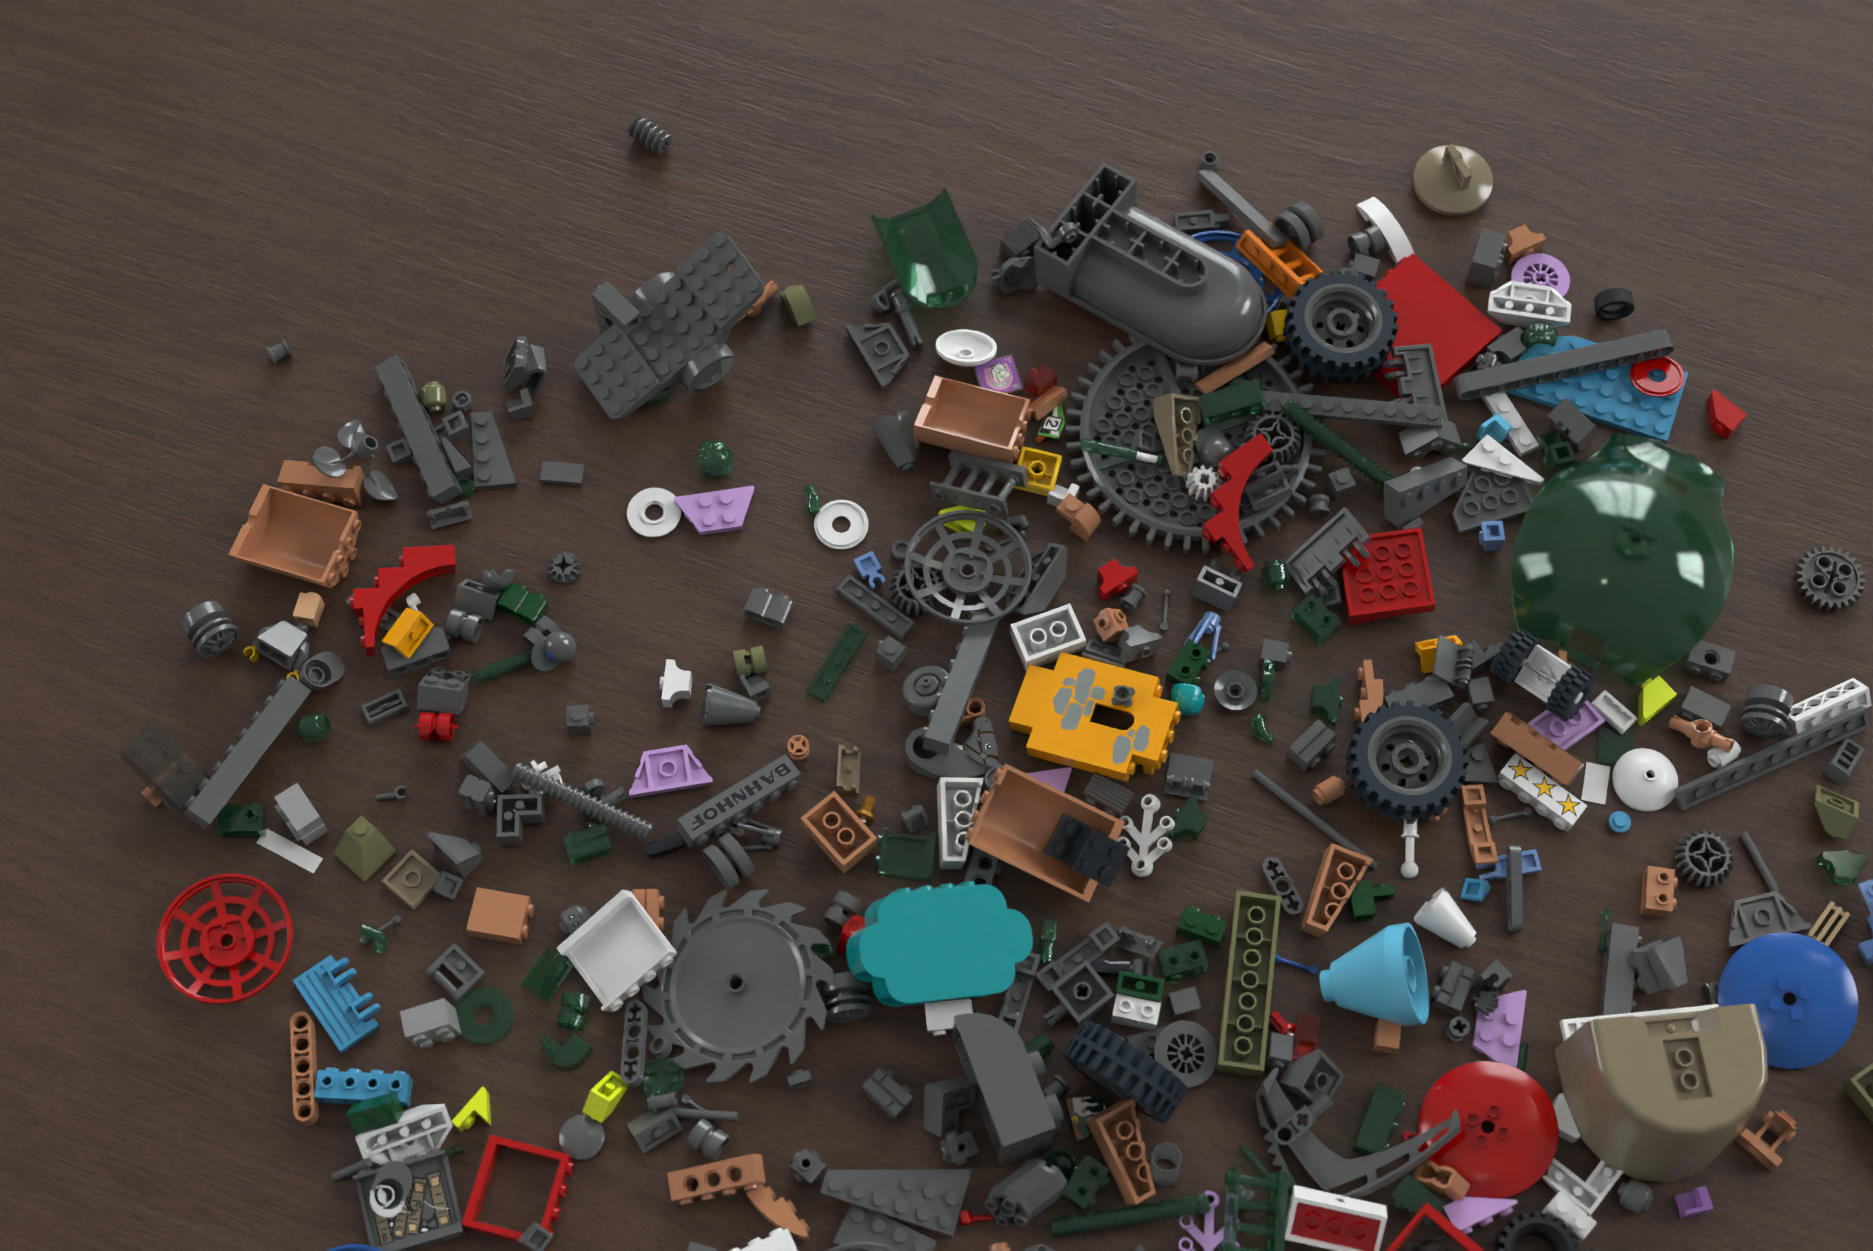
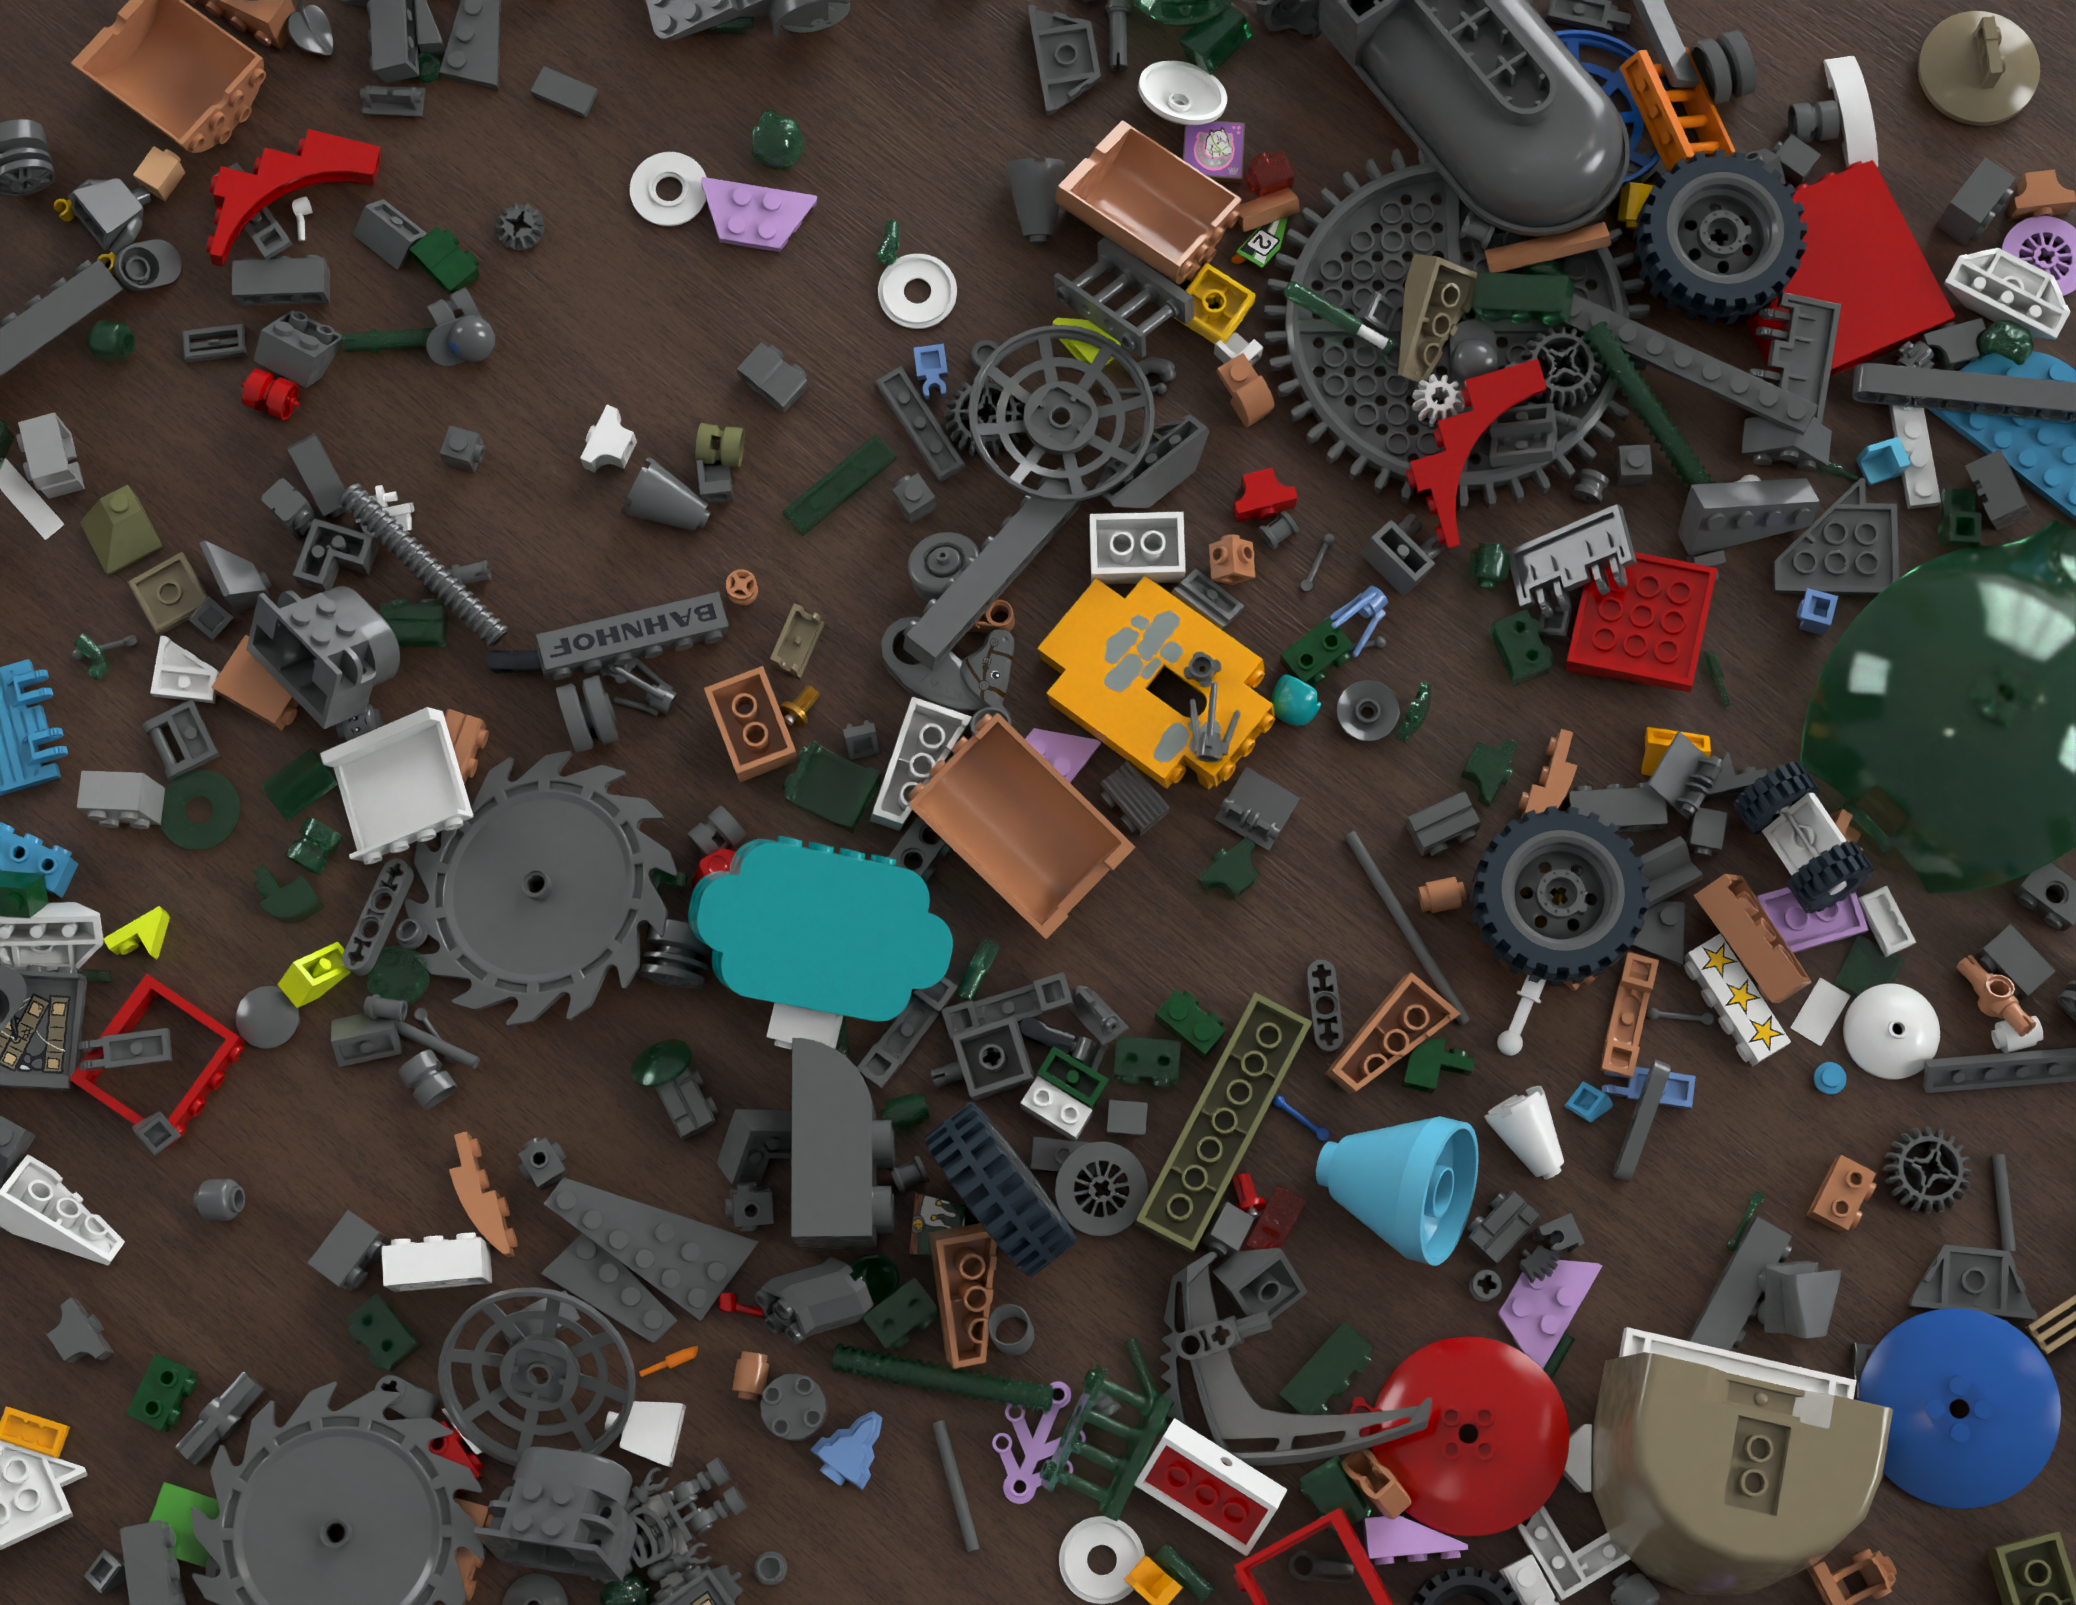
camera: 20 degrees right, 10 degrees up
dark grey hand [376,786,407,802] -> none
light orange panel [382,608,434,659] -> none
dark grey wheel [445,609,484,643] -> none
dark grey hair [481,569,517,591] -> none
dark grey tile [582,779,605,798] -> none
lavender wing [629,745,713,798] -> none
nougat brick [667,1154,766,1205] -> none
dark grey plate [787,1070,812,1091] -> none
black bracket [1043,812,1130,887] -> none
white plant [1117,794,1175,877] -> none
dark grey brick [1118,625,1163,663] -> none
clear green arm [1251,714,1275,744] -> none
dark grey brick [1258,639,1292,671] -> none
nougat panel [1373,1019,1401,1054] -> none
white wing [1461,434,1544,485] -> none
neon yellow slope [1638,676,1677,726] -> none
none -> dark grey hinge [78,1028,173,1071]
none -> white wing [150,636,220,703]
none -> dark grey brick [246,586,400,729]
none -> clear green dish [631,1039,692,1087]
none -> clear green brick [1179,0,1253,75]
none -> dark grey plant [1190,681,1240,762]
none -> clear green piece [1704,651,1731,707]

